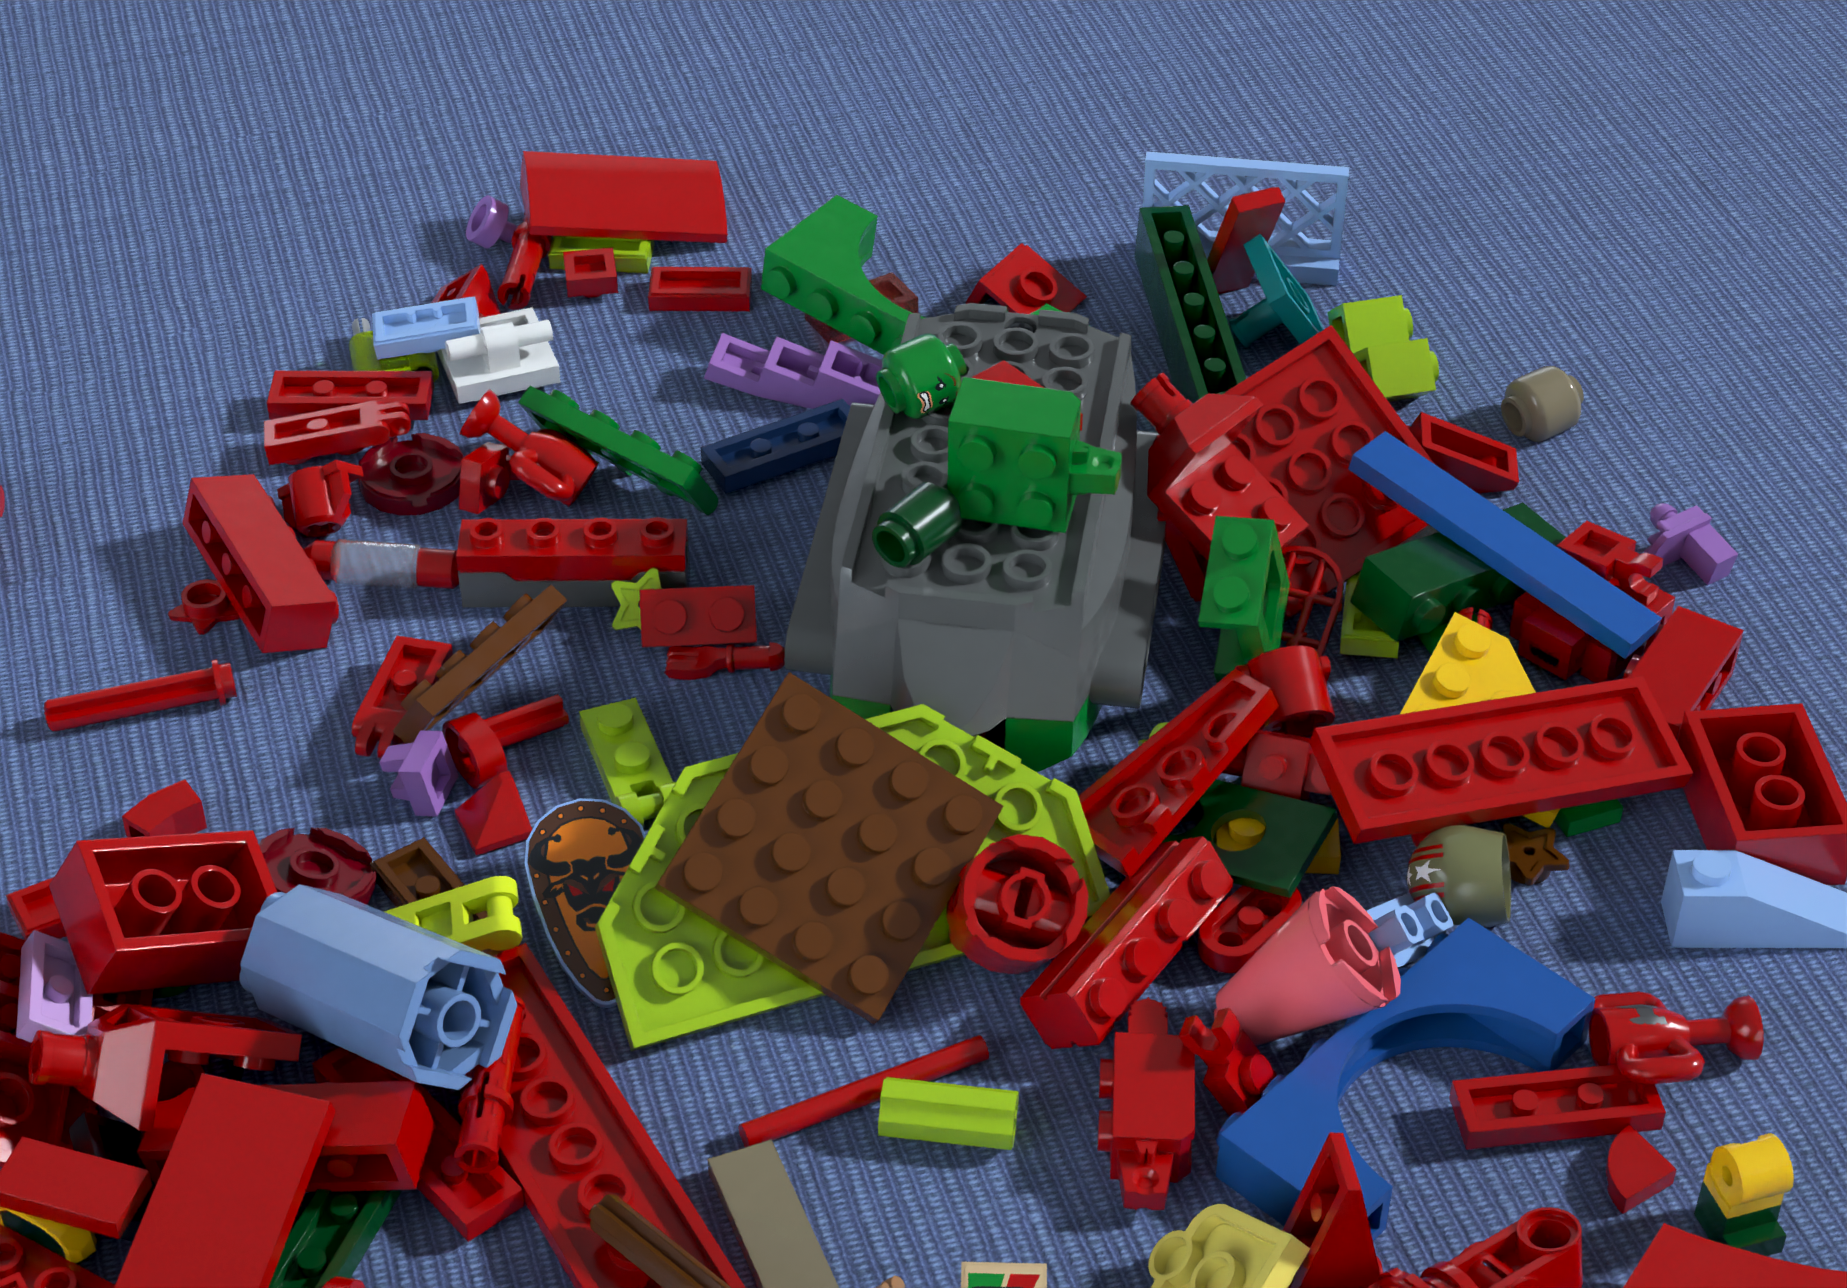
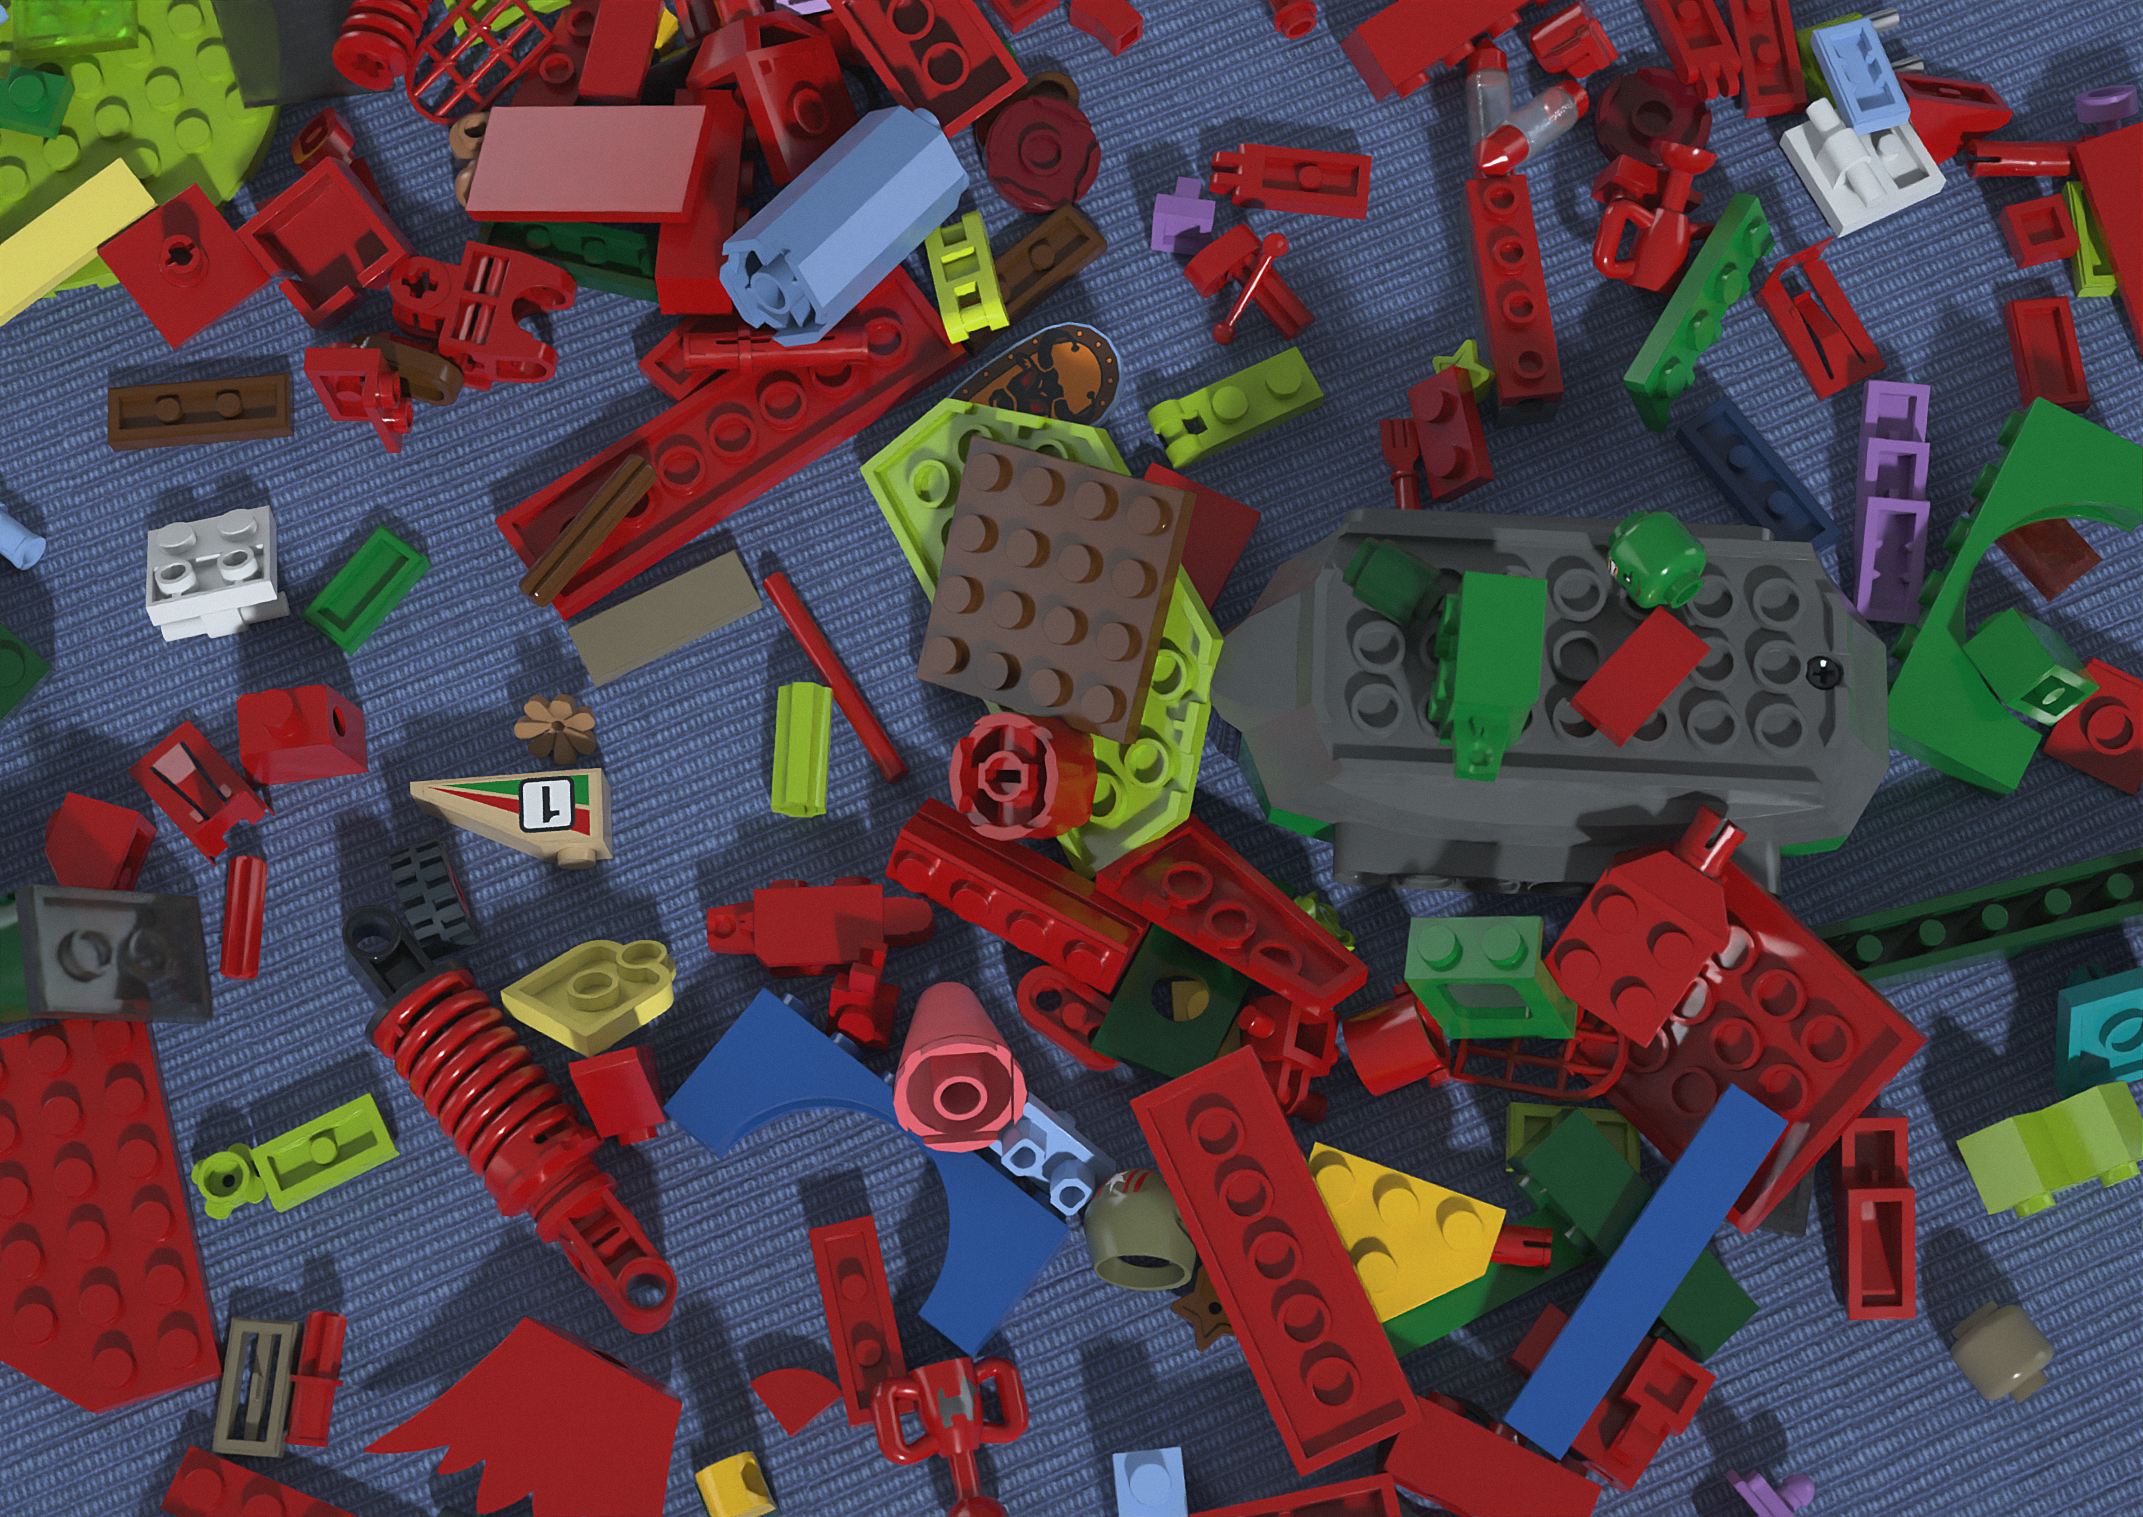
camera: 85 degrees right, 30 degrees up
reddish brown plate [393,585,567,744] -> none
red slope [454,771,532,856] -> none
none -> red hinge [1212,233,1289,345]
none -> piece [1473,80,1589,178]
none -> red piece [1754,236,1887,402]
none -> green brick [1962,607,2101,727]

